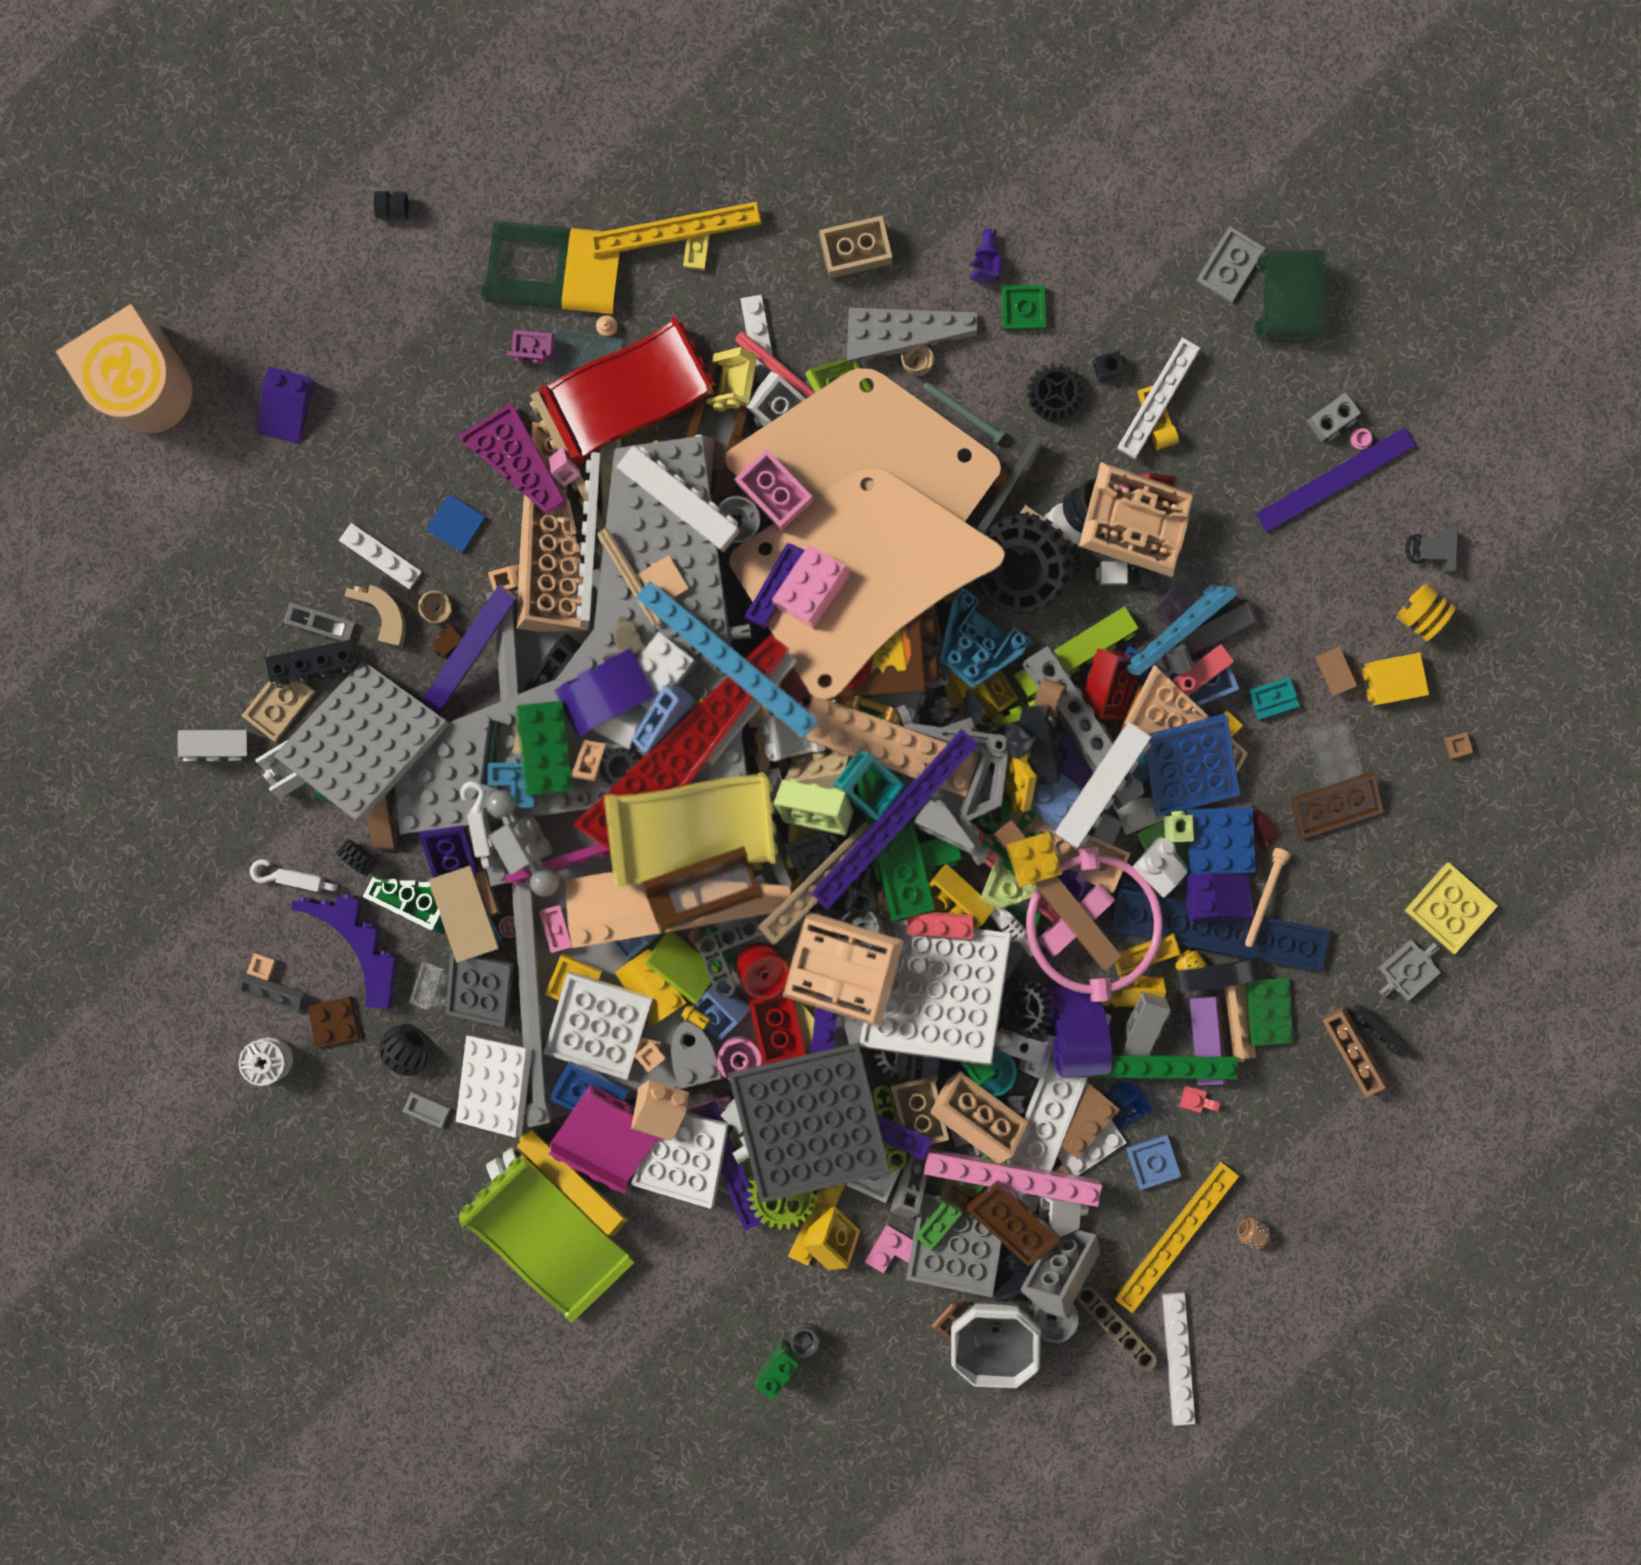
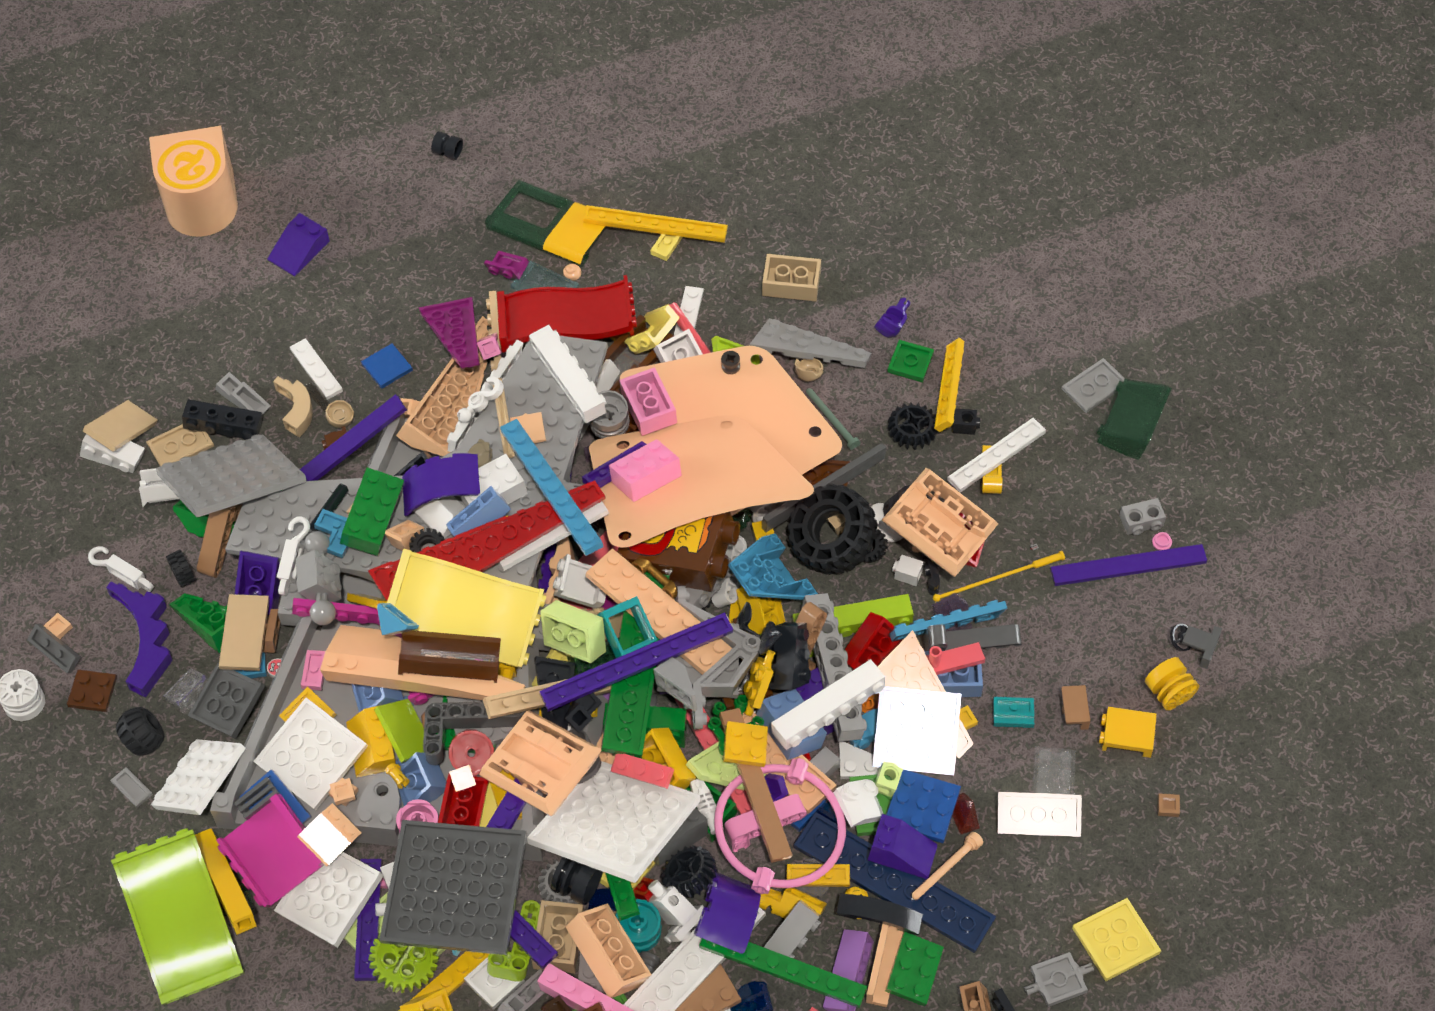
camera: 20 degrees right, 30 degrees down
none -> tan tile [83,400,158,452]
none -> dark grey tile [234,777,280,820]
none -> yellow tile [347,593,387,608]
none -> dark azure slope [377,603,419,635]
none -> tile [449,765,476,792]
none -> white piece [457,376,504,423]
none -> pearl dark grey wheel [721,351,740,374]
none -> yellow piece [933,551,1065,602]
none -> yellow plate [934,338,965,432]

